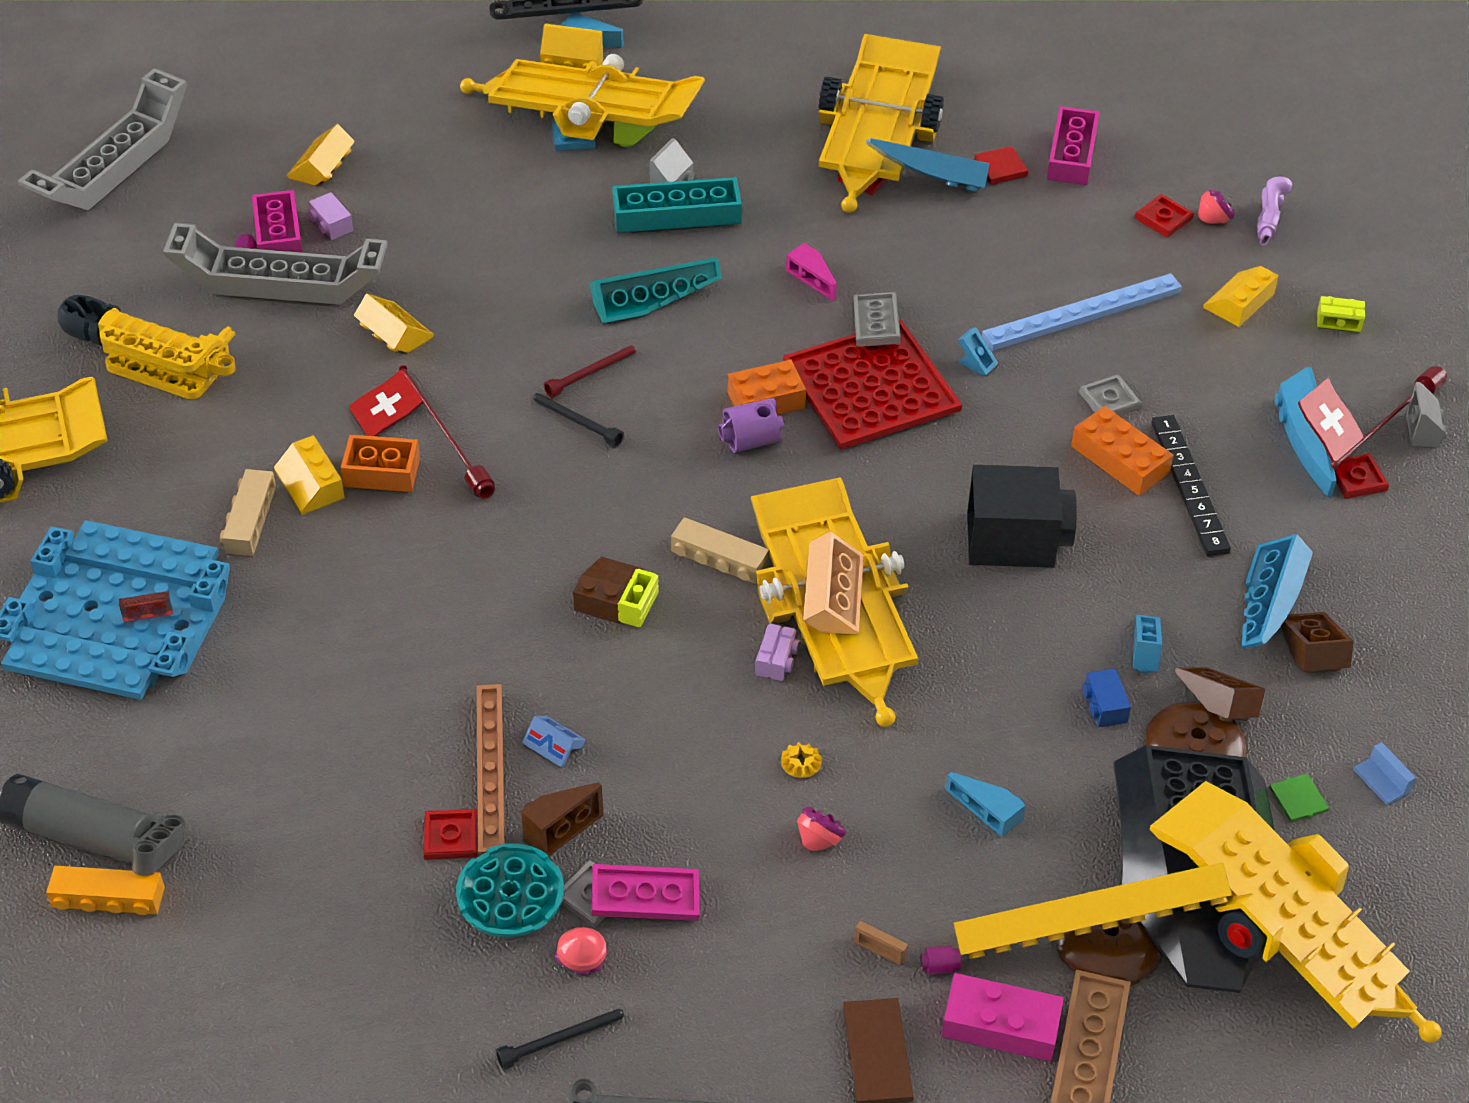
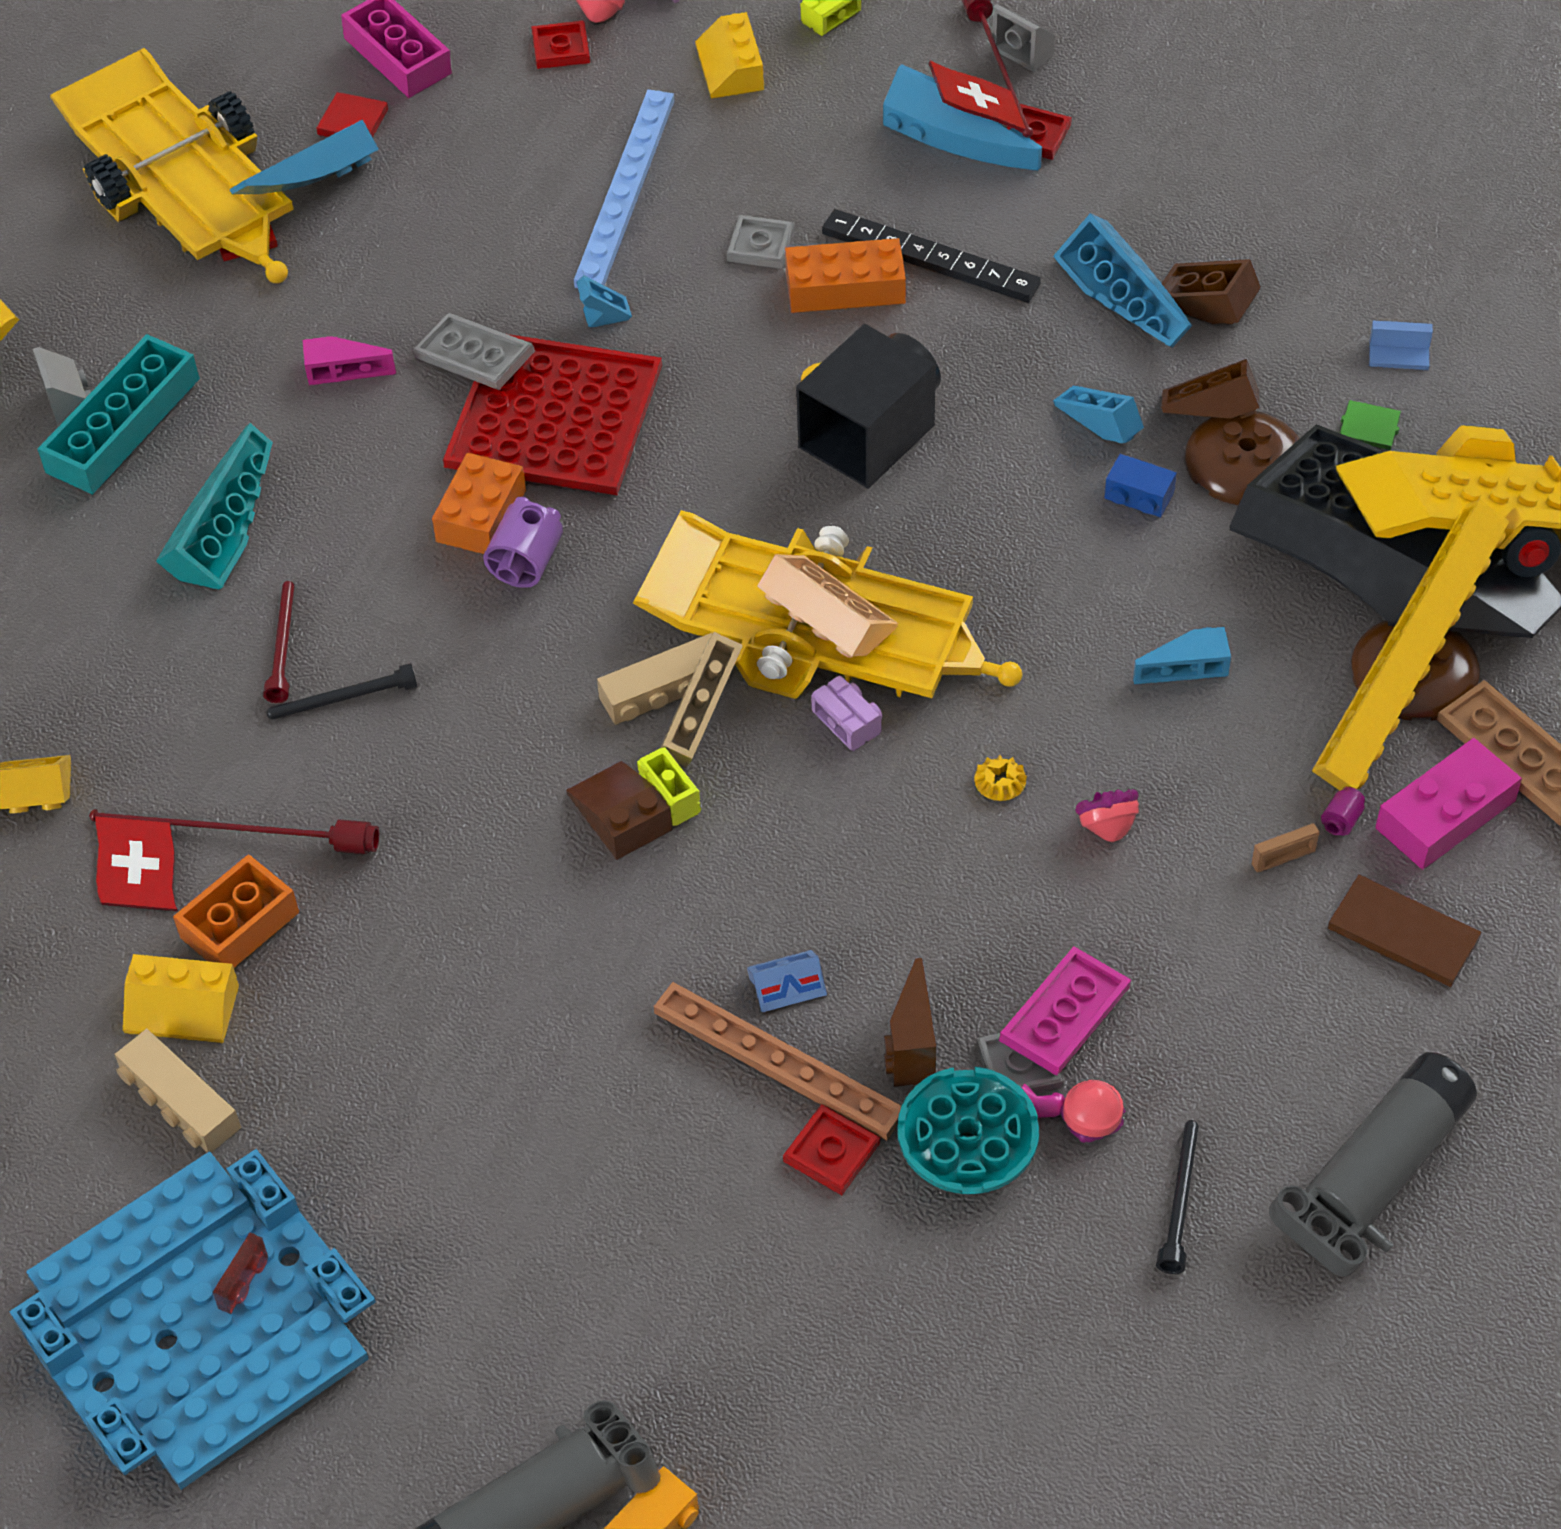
camera: 50 degrees left, 5 degrees up
none -> tan brick [660,632,743,767]
none -> dark pink arm [1021,1083,1065,1118]

